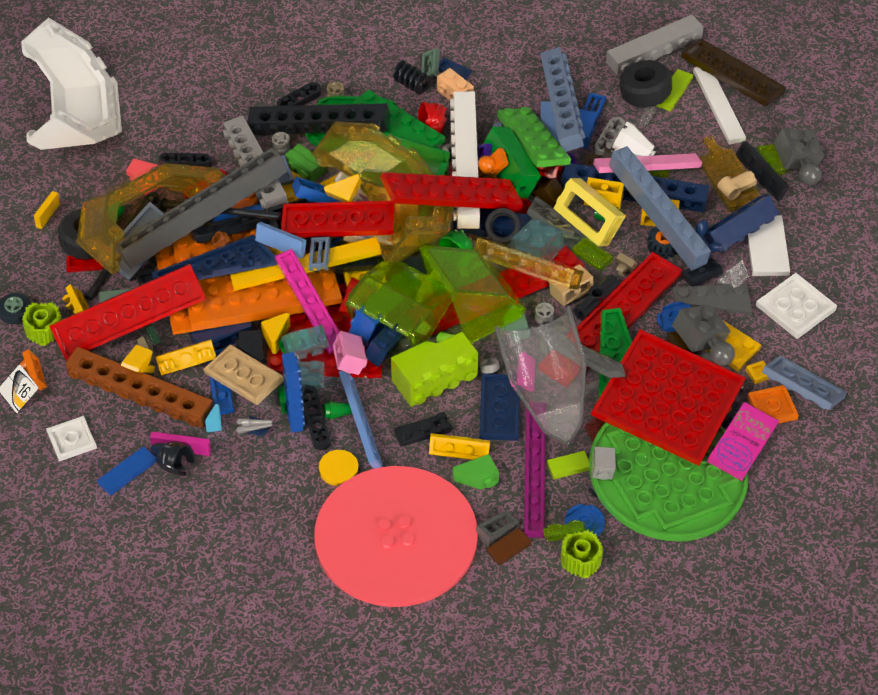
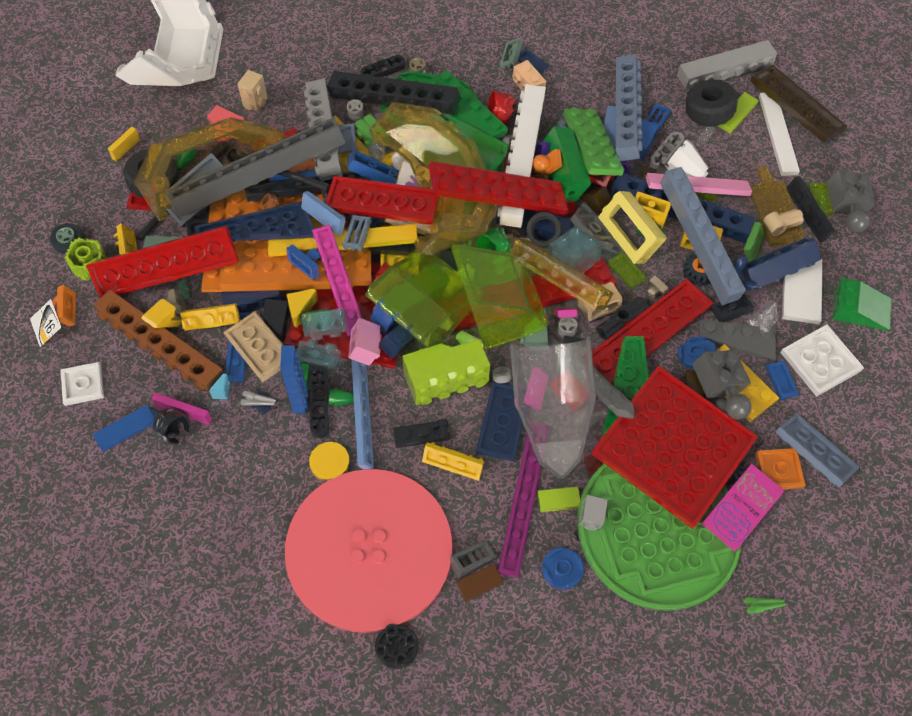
camera: 10 degrees right, 10 degrees up
black beam [159,152,211,171] -> none
yellow slope [324,174,362,202] -> none
black piece [393,60,432,95] -> none
bright green slope [452,454,499,490] -> none
clear neon green plate [543,520,587,542] -> none
lime brick [561,530,603,578] -> none
yellow tile [745,361,769,384] -> none
none -> tan brick [238,70,268,112]
none -> blue tile [287,244,320,281]
none -> clear cone [368,142,385,162]
none -> black tile [375,624,418,670]
none -> dark pink tile [553,307,577,318]
none -> bright green piece [743,597,786,614]
none -> bright green tile [744,222,765,261]
none -> blue tile [765,361,799,400]
none -> green slope [832,278,892,331]

